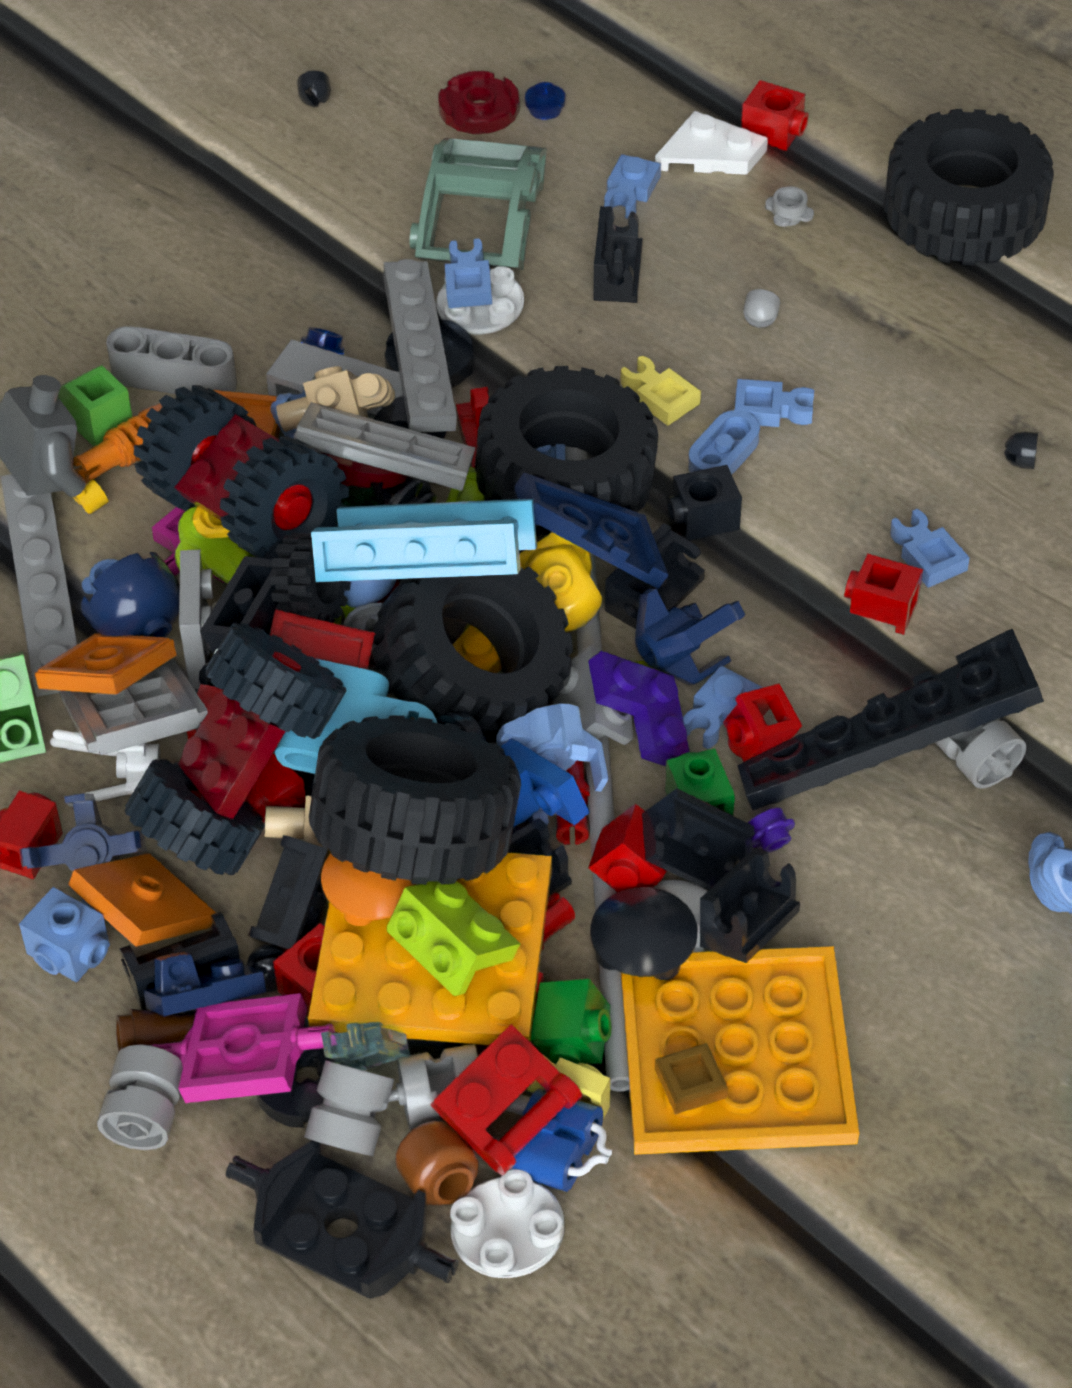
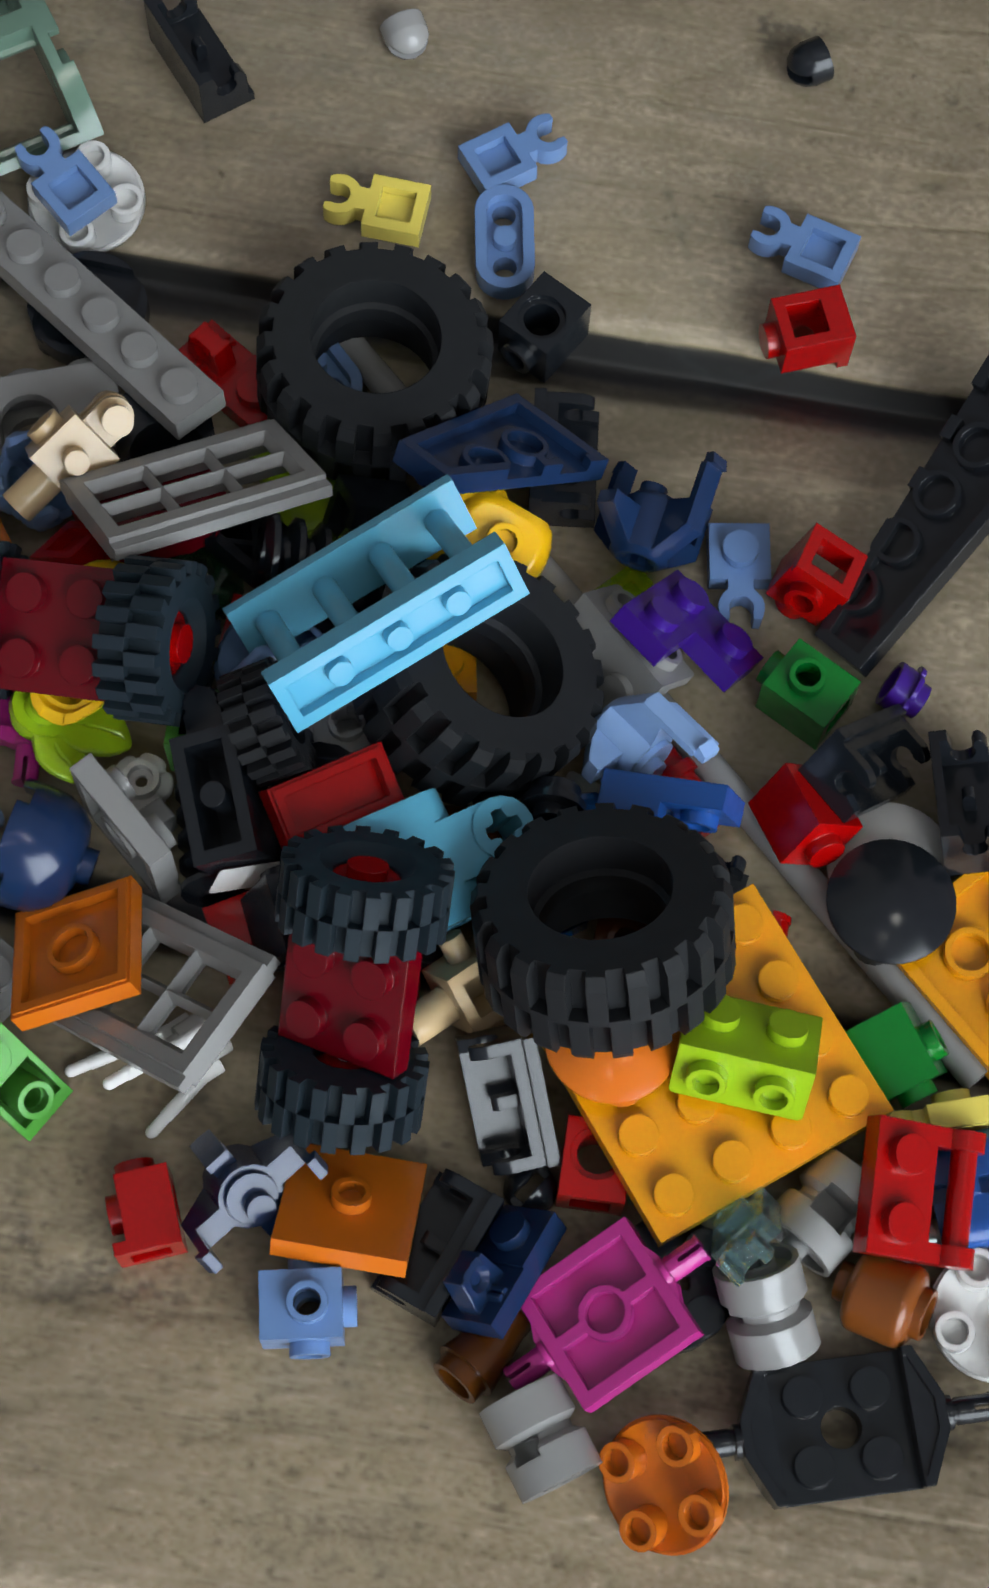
camera: 40 degrees left, 20 degrees up
none -> orange dish [599,1414,729,1556]

